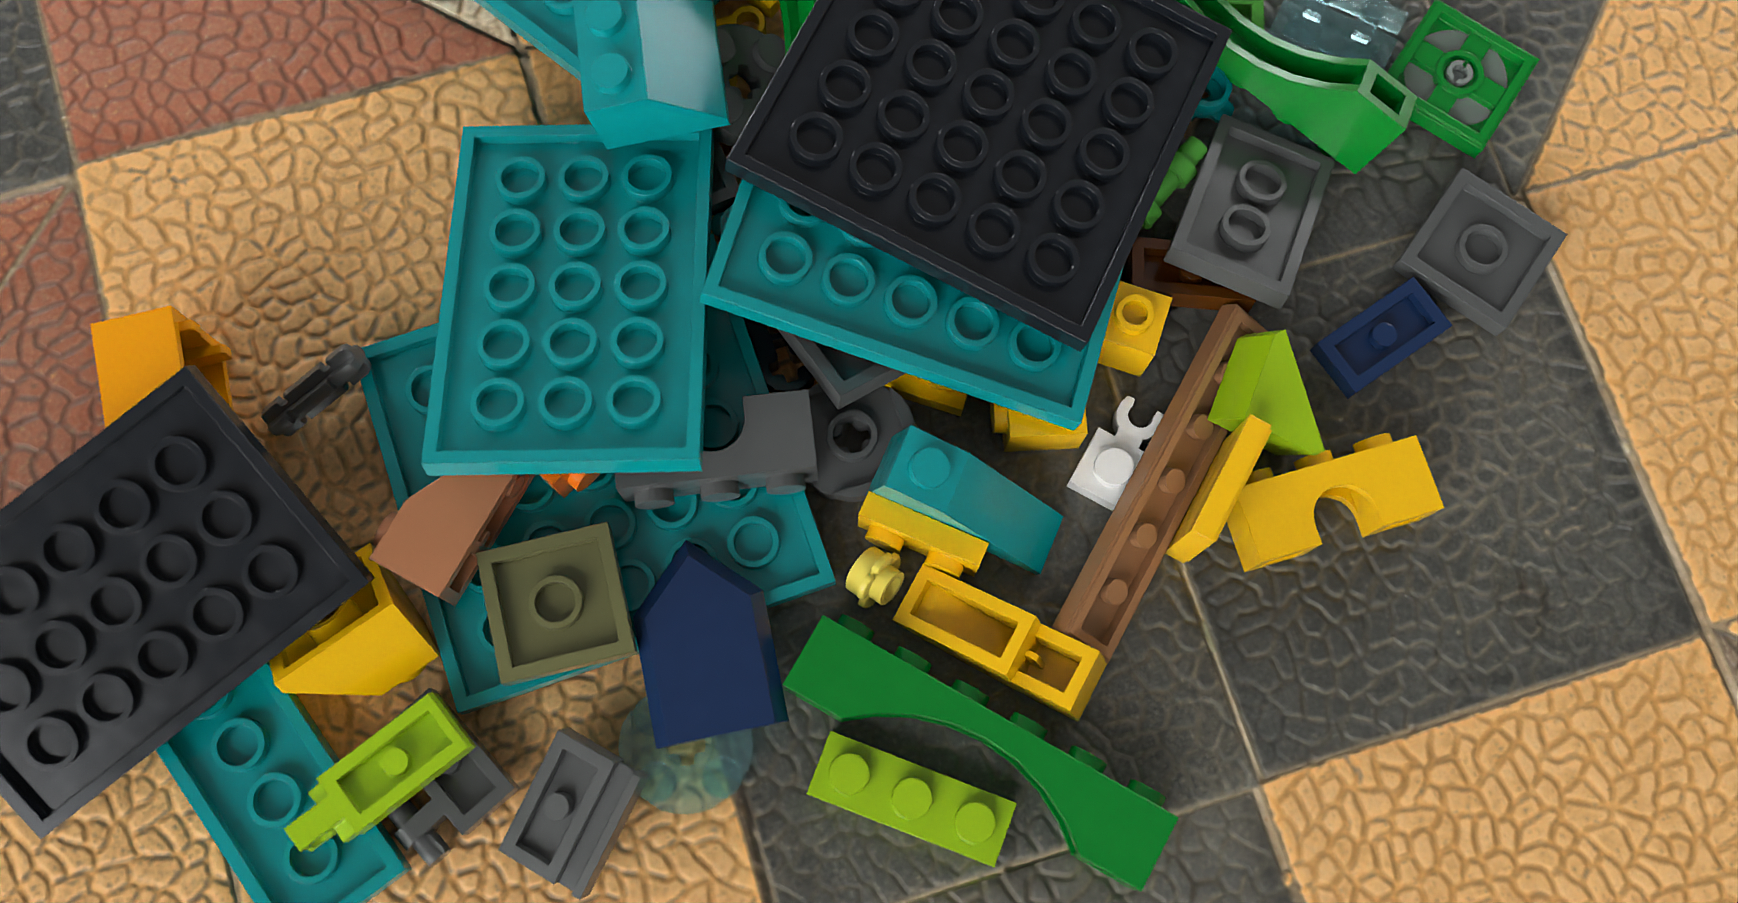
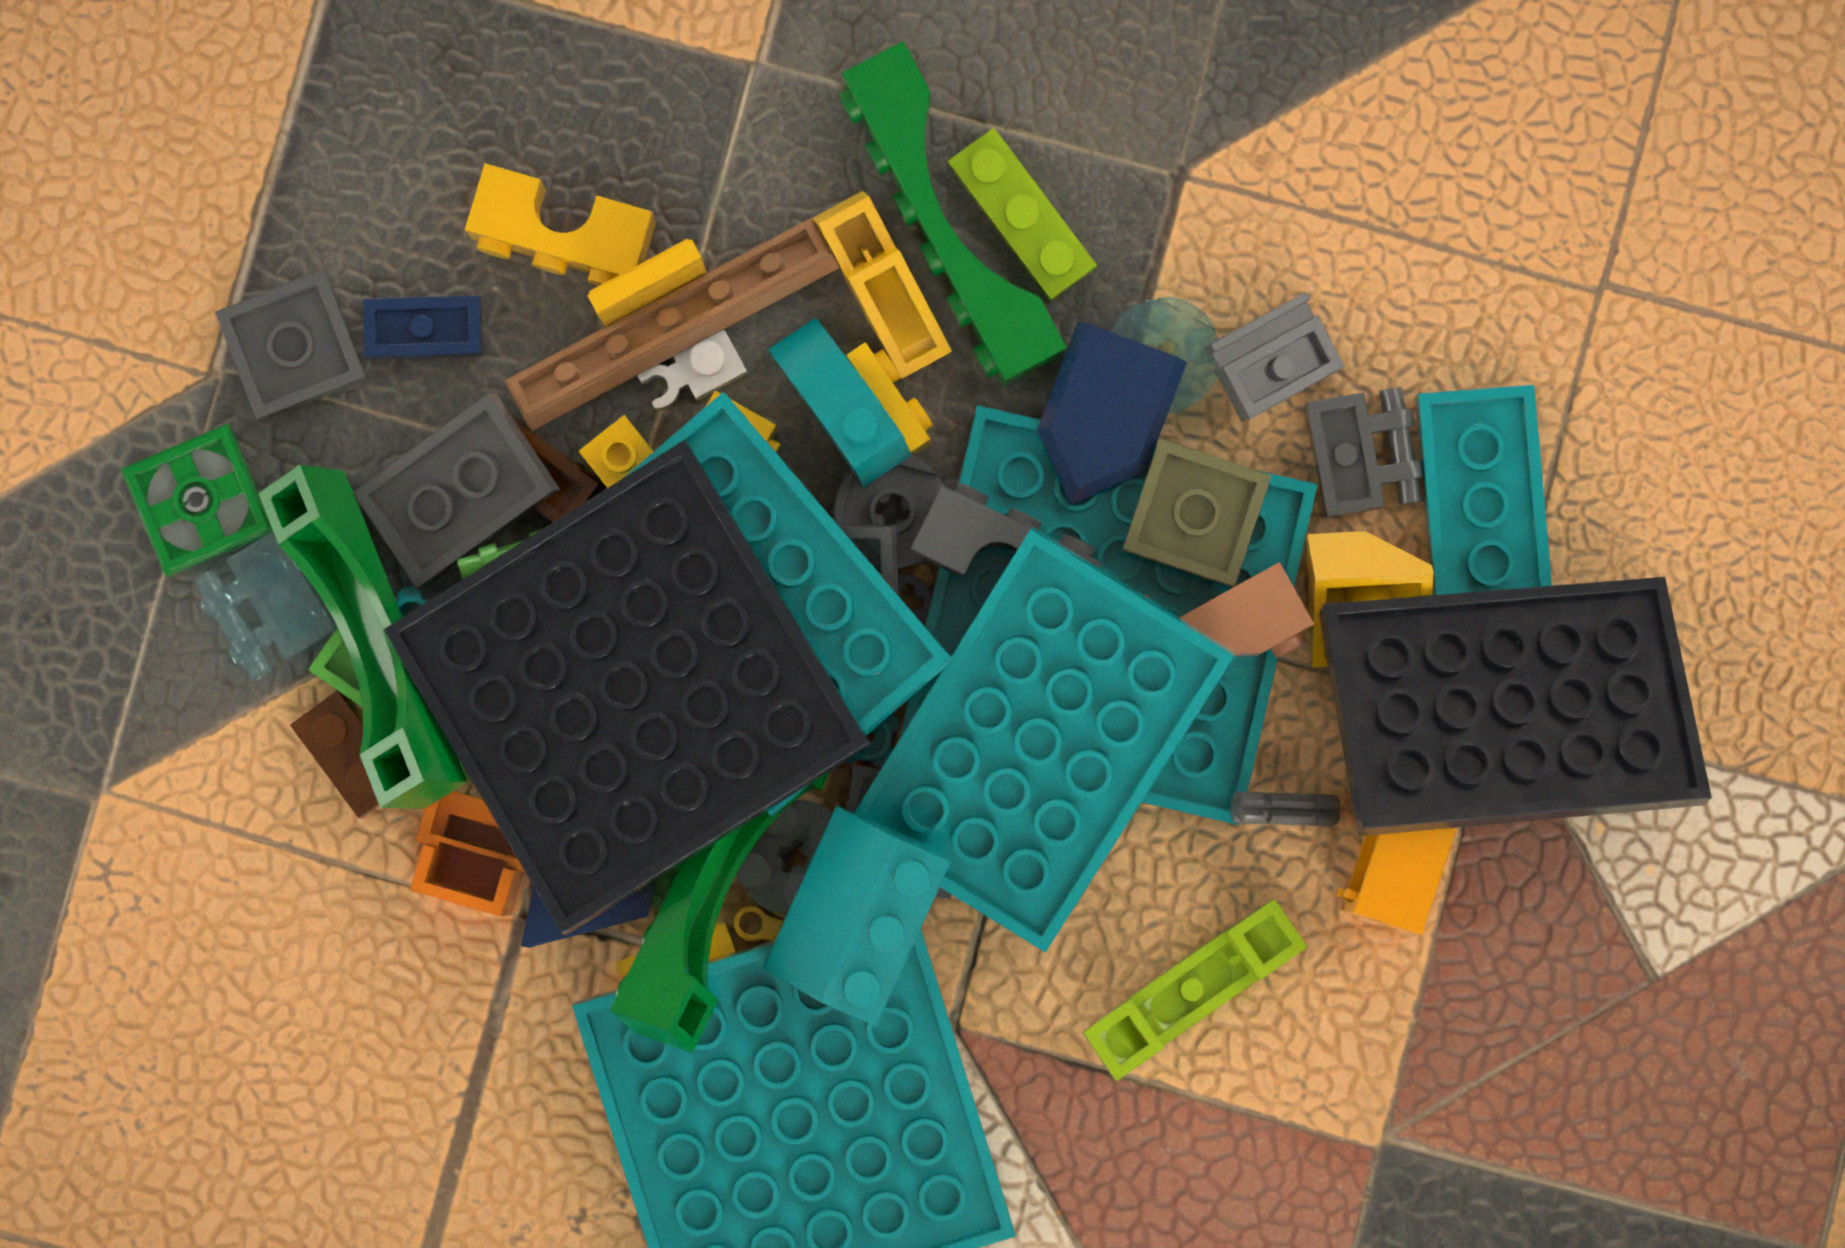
camera: 145 degrees left, 10 degrees up
lime hinge [284,691,477,852] -> none
light yellow plate [845,546,904,608] -> none
lime slope [1207,329,1325,455] -> none
none -> lime slope [1082,899,1308,1081]

